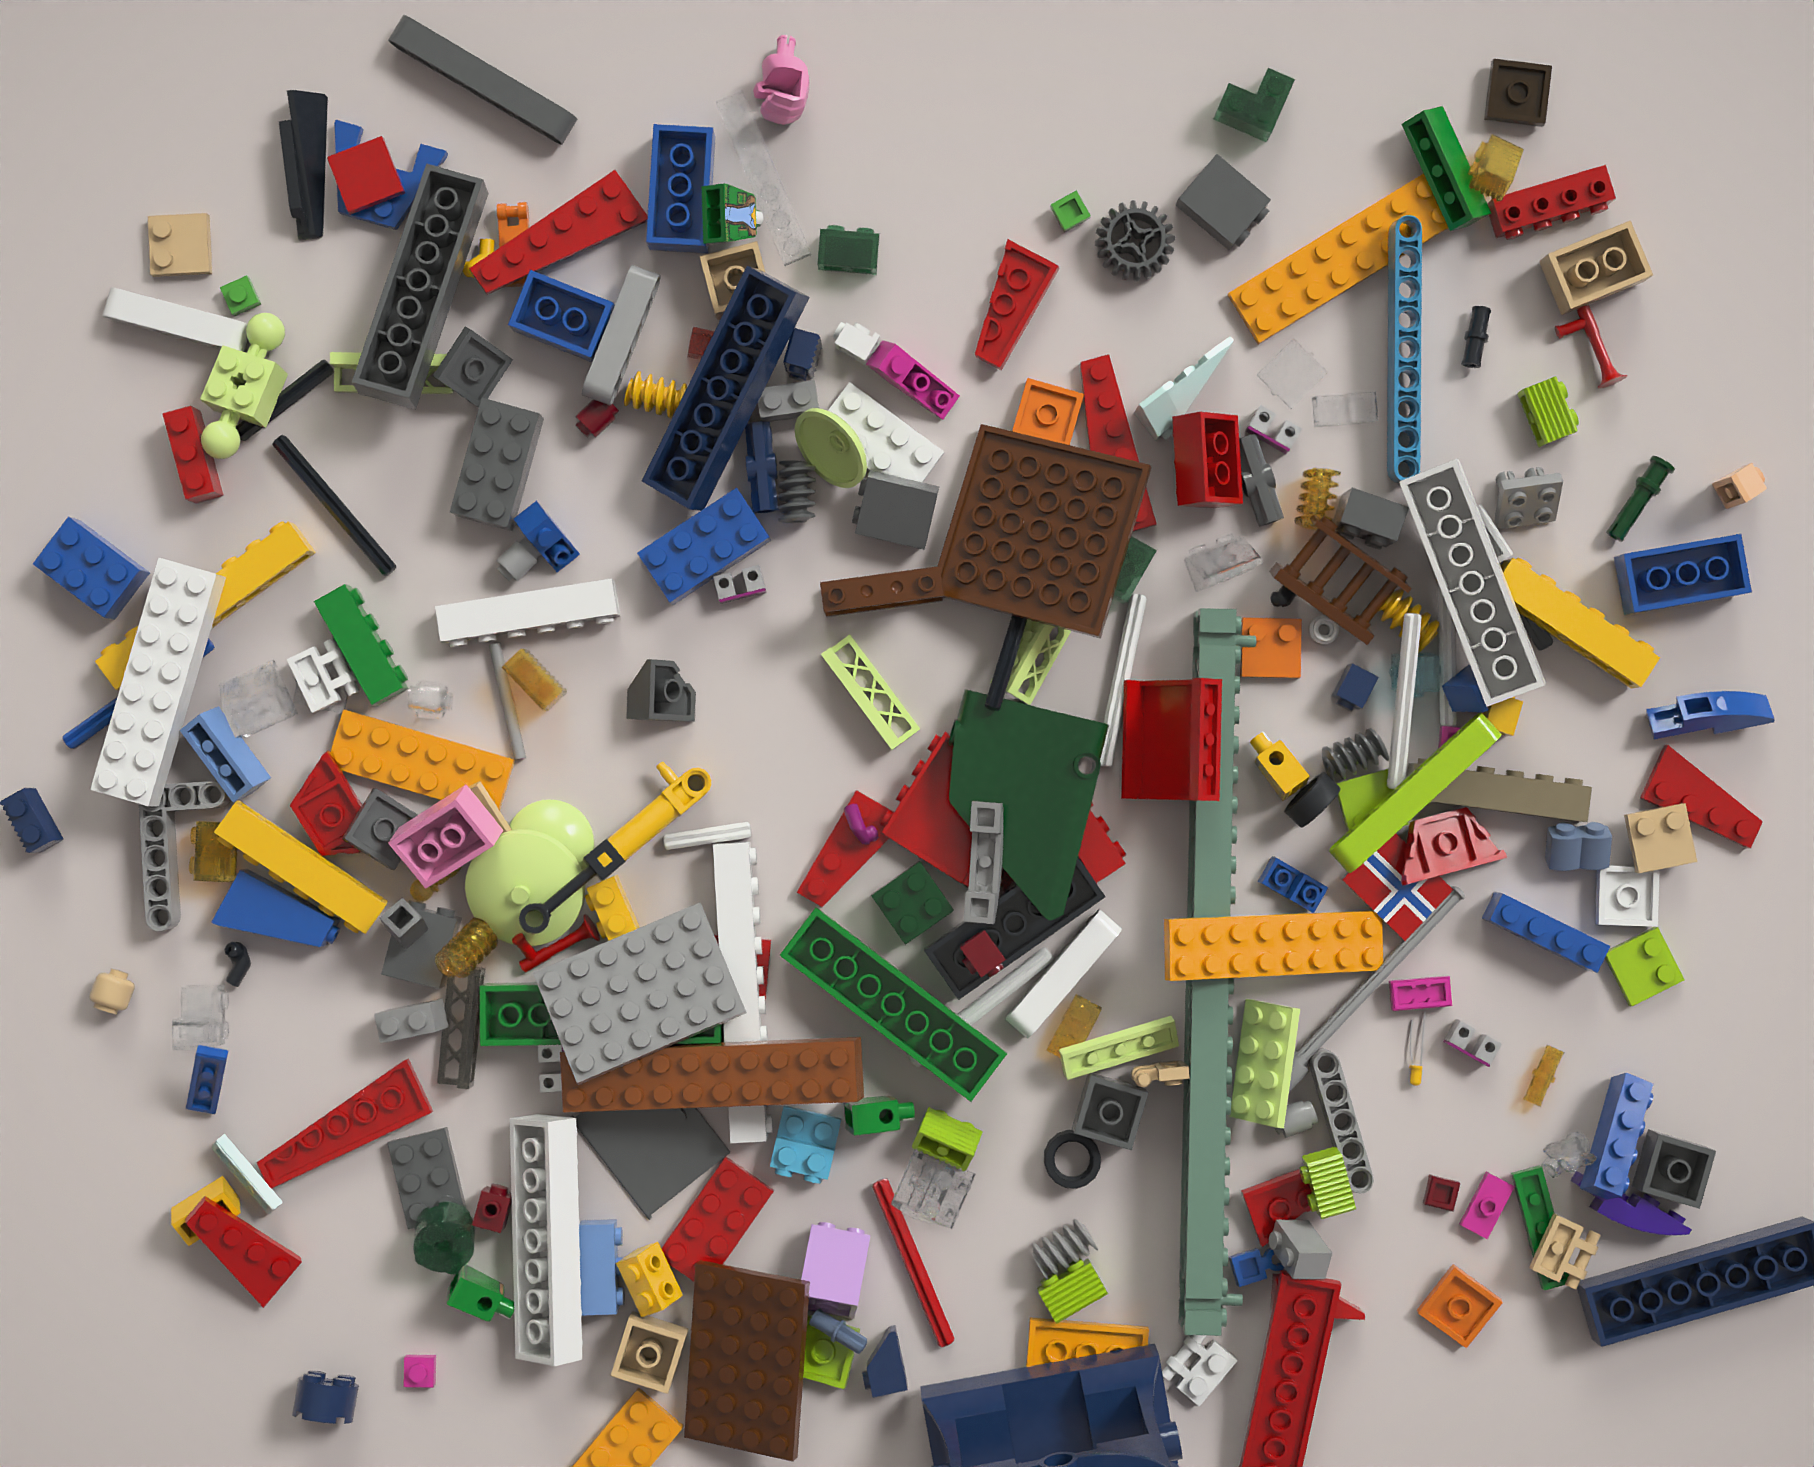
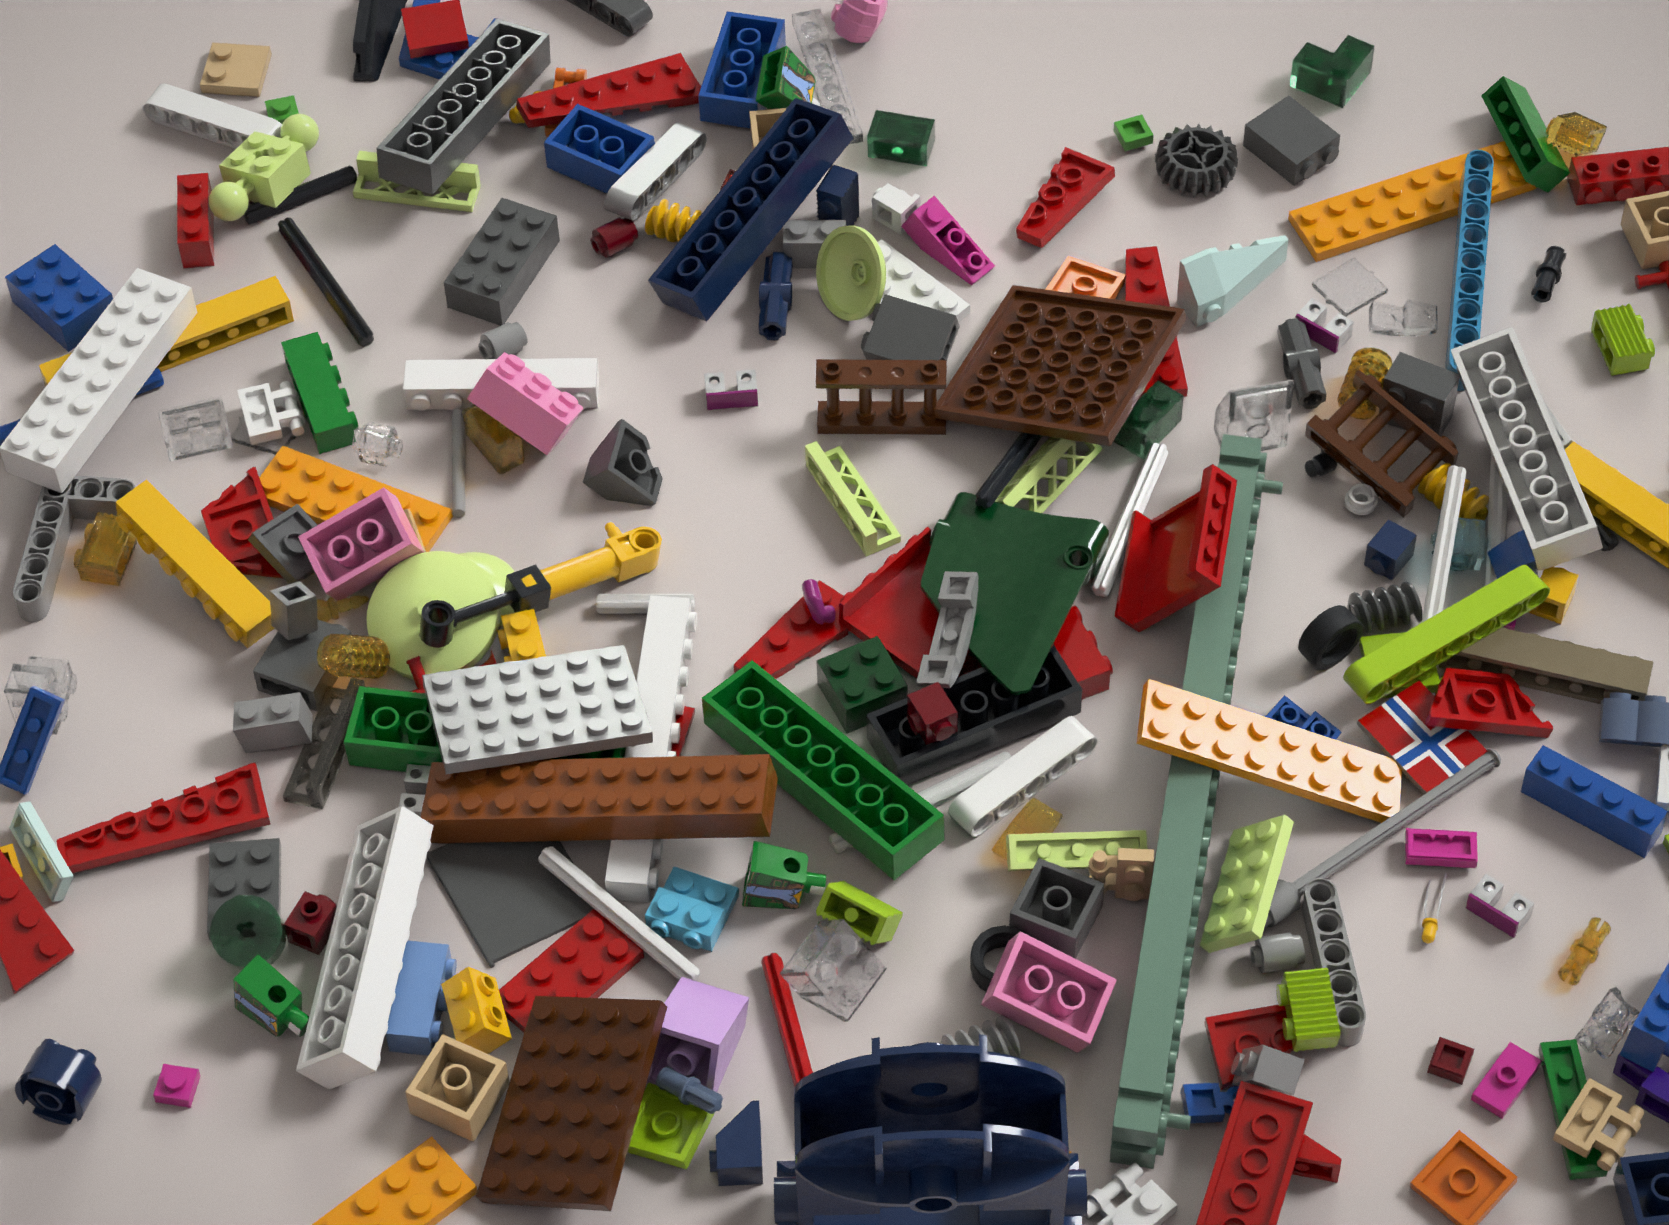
camera: 15 degrees right, 35 degrees down
medium blue brick [180,706,271,803] -> none
blue slope [212,869,341,947] -> none
black arm [225,942,251,987] -> none
dark grey plate [433,326,513,407] -> none
blue slope [514,500,580,572] -> none
blue brick [637,488,771,605] -> none
dark grey piece [778,460,816,523] -> none
red brick [1172,412,1243,508] -> none
orange plate [1240,617,1302,678] -> none
yellow torso [1249,732,1310,801] -> none
dark brown plate [1484,59,1552,127] -> none
light grey plate [1494,467,1563,529] -> none
none -> bright pink brick [467,352,583,455]
none -> white axle [538,846,700,981]
none -> bright pink brick [981,931,1117,1053]

